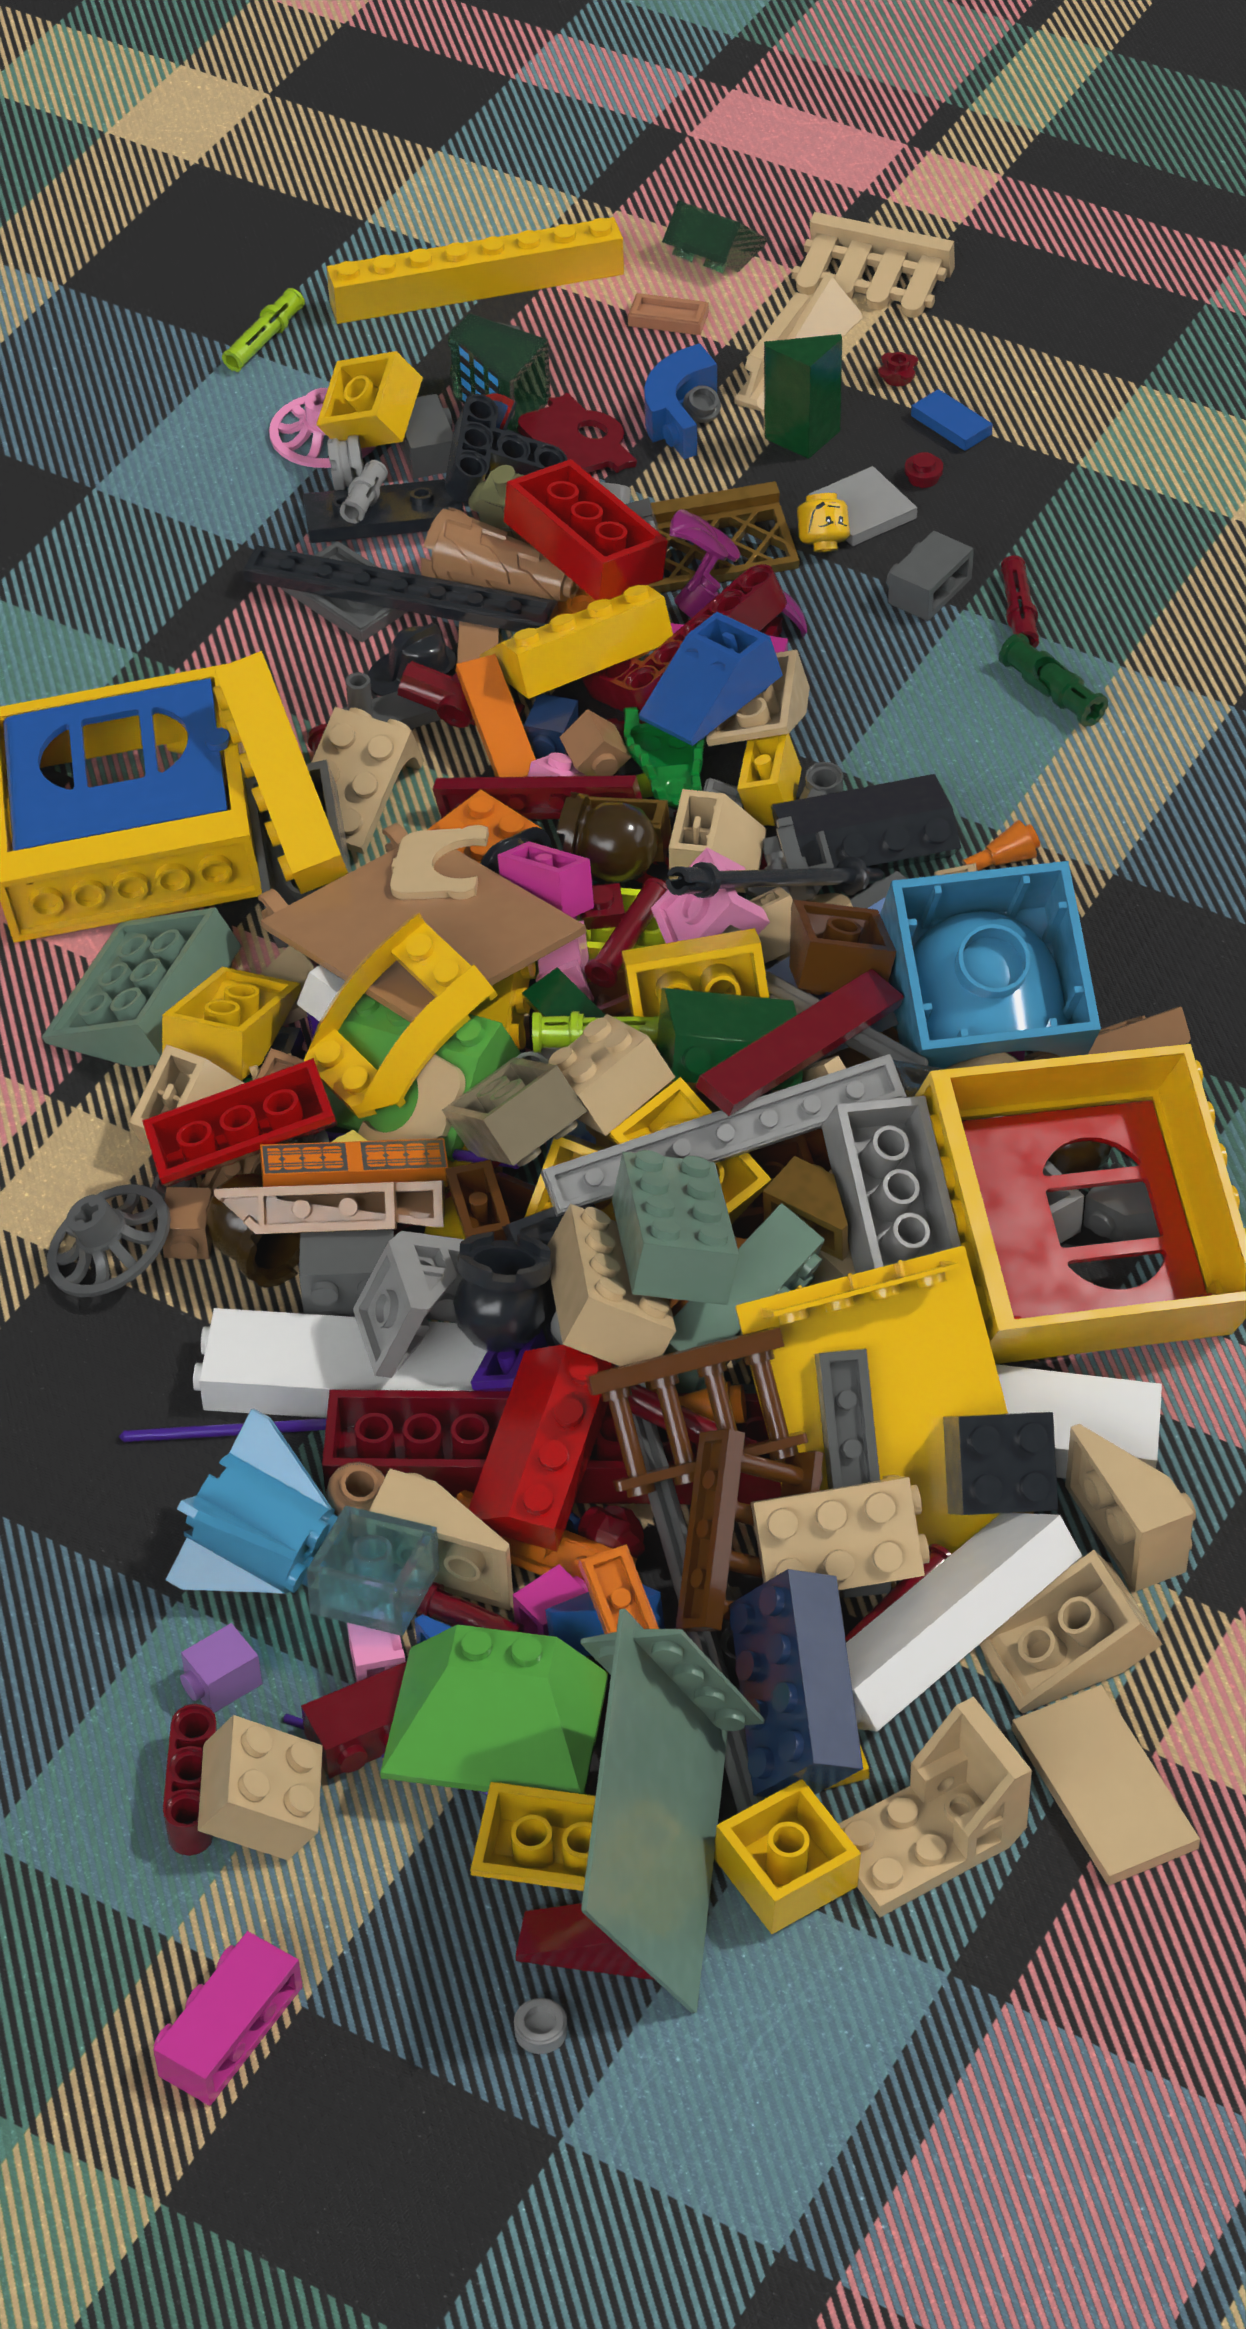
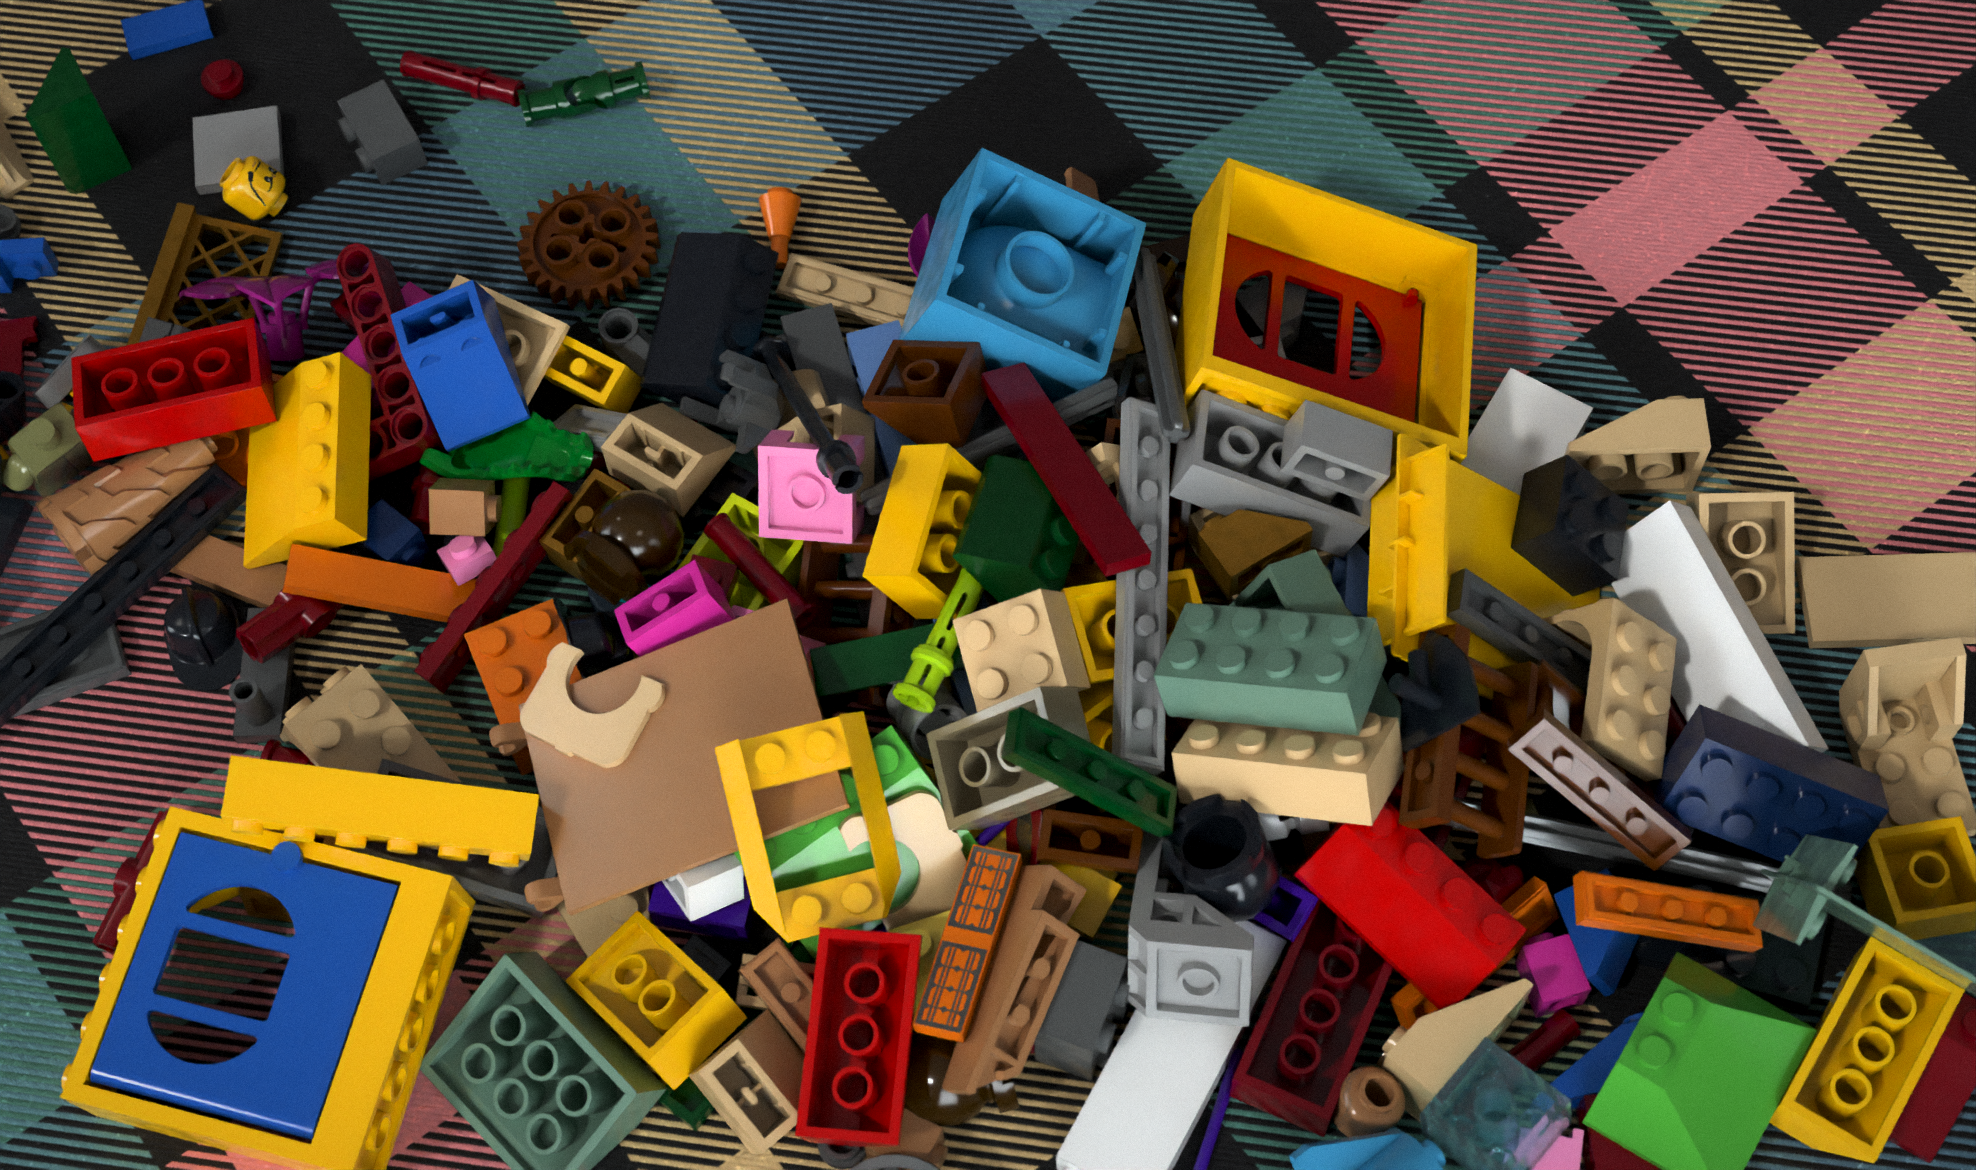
camera: 65 degrees left, 15 degrees up
dark red plate [878,352,918,386] -> none
none -> reddish brown gear [517,181,661,310]
none -> dark green tile [1002,706,1178,838]
none -> dark grey axle [1132,247,1190,443]
none -> light grey brick [1280,400,1393,502]
none -> black shield [1388,630,1480,753]

